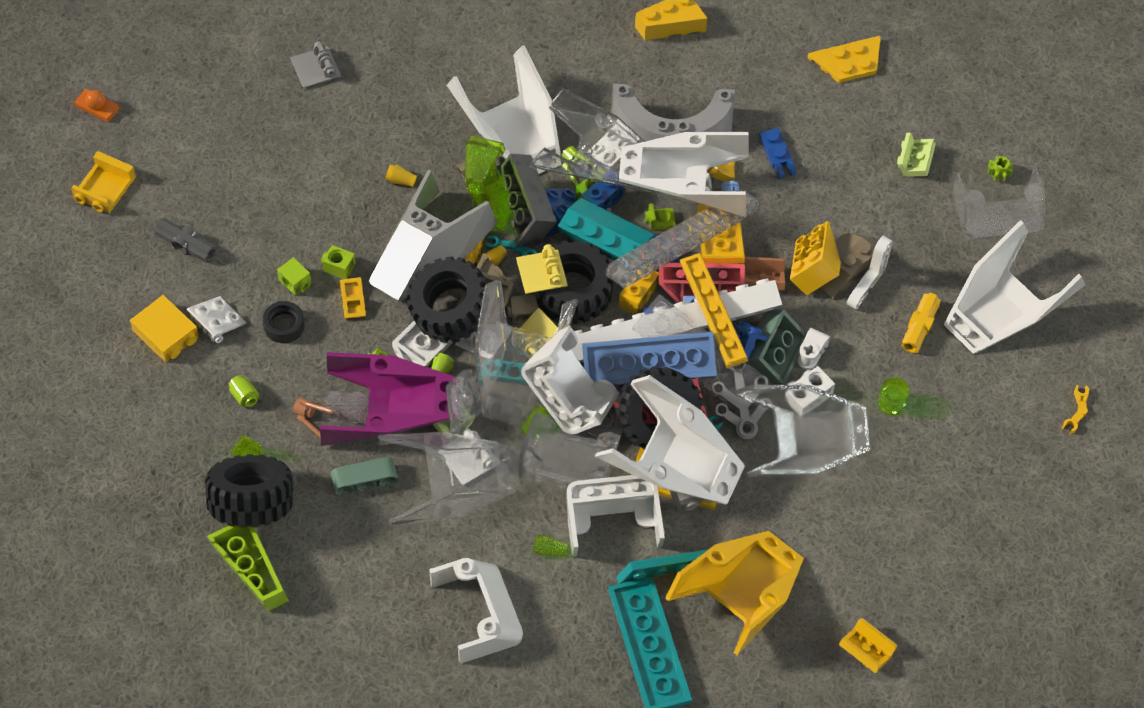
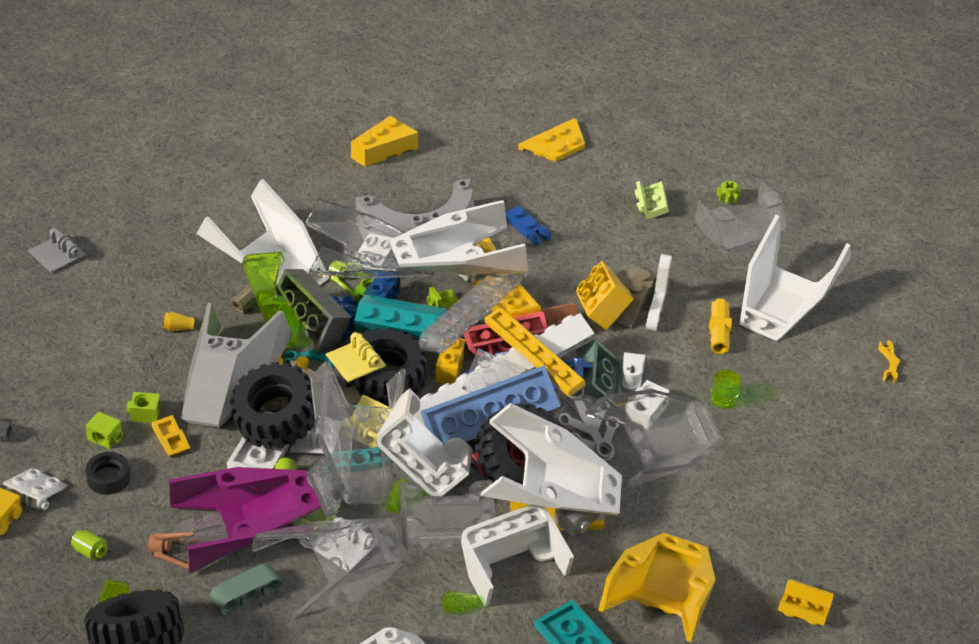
camera: 20 degrees left, 15 degrees down
teal wing [616,549,709,584] -> none

